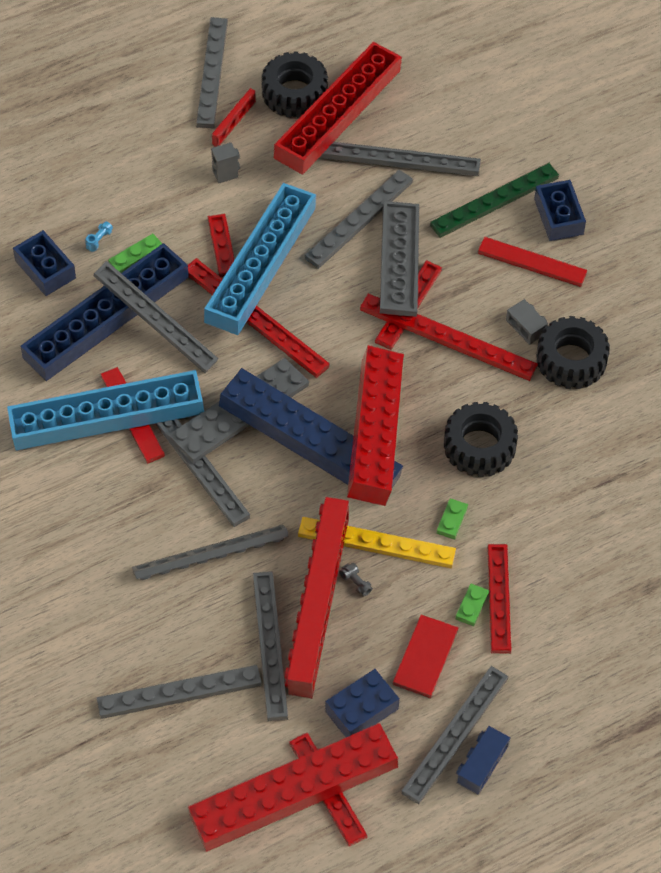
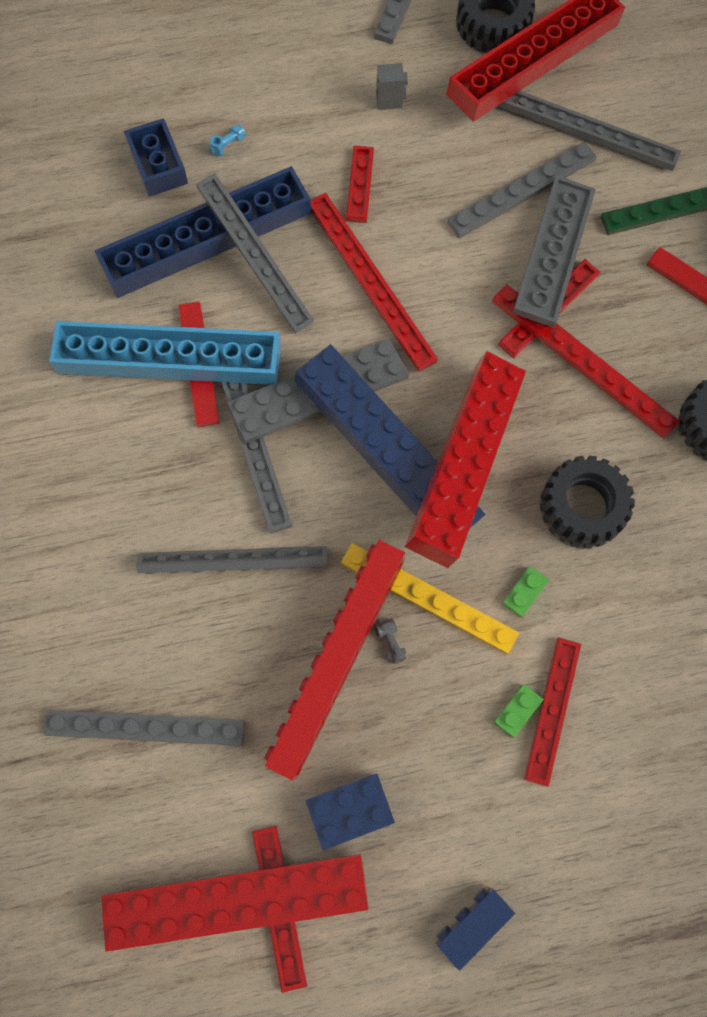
camera: 15 degrees right, 15 degrees up
bright green plate [108,233,162,273] -> none
dark azure brick [204,183,316,335] -> none
red tile [212,88,256,147] -> none
dark grey plate [253,571,288,721] -> none
red tile [393,614,459,698] -> none
dark grey plate [401,666,508,805] -> none
dark grey brick [506,299,548,345] -> none

